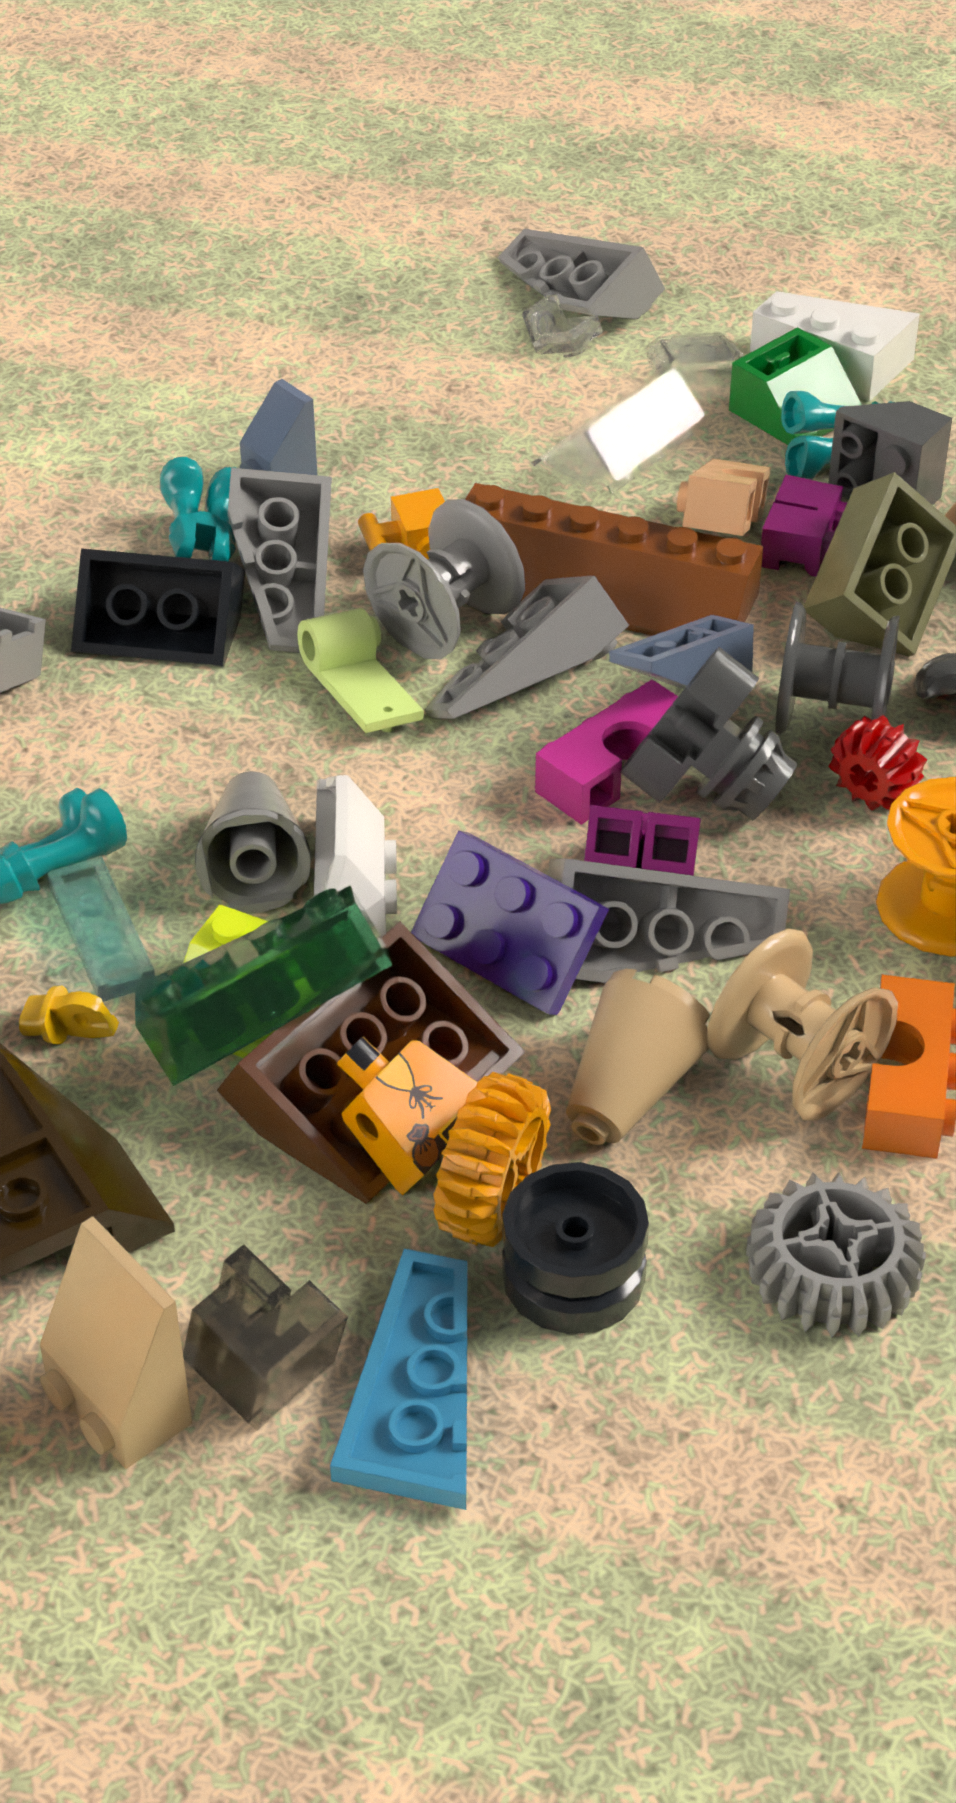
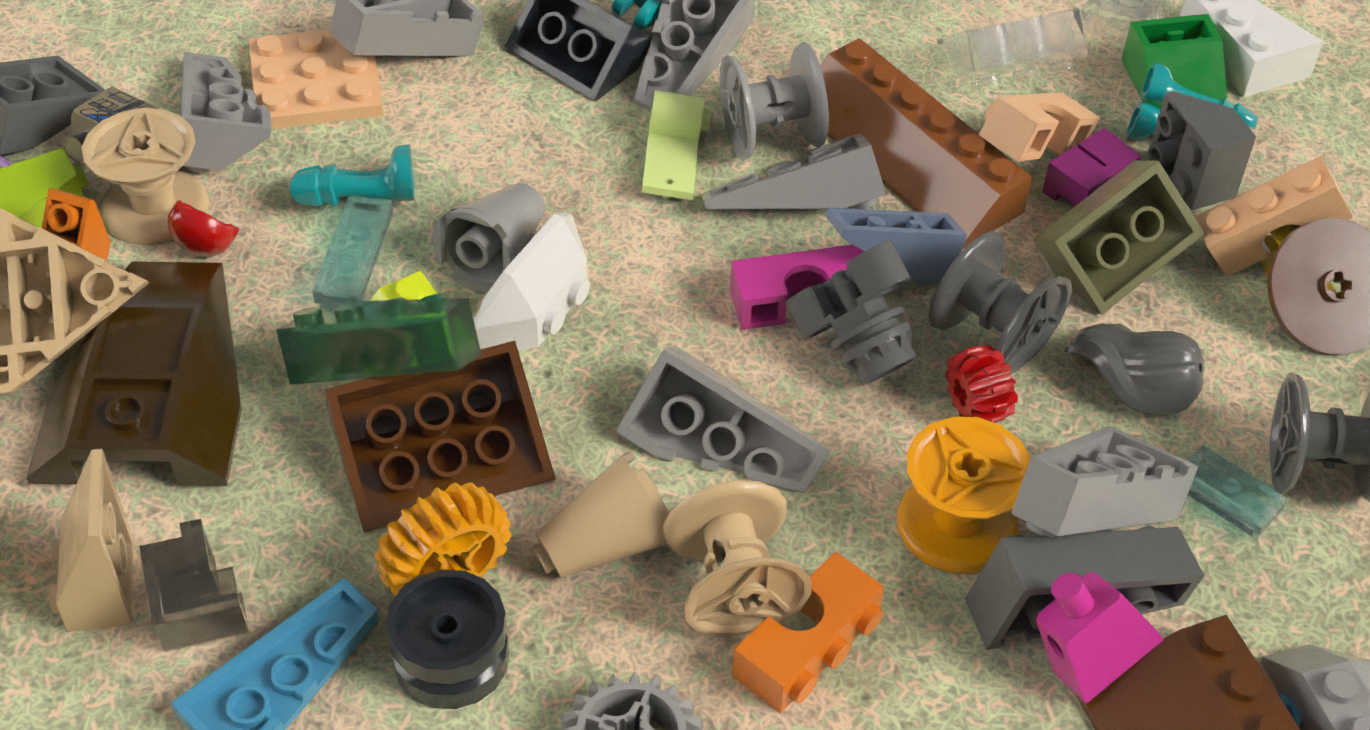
camera: 30 degrees right, 5 degrees up
yellow piece [19,985,119,1044] -> none
light orange torso [337,1037,477,1196] -> none
light orange brick [358,488,445,559] -> none
plate [411,830,609,1015] -> none
magenta hips [584,805,701,876] -> none

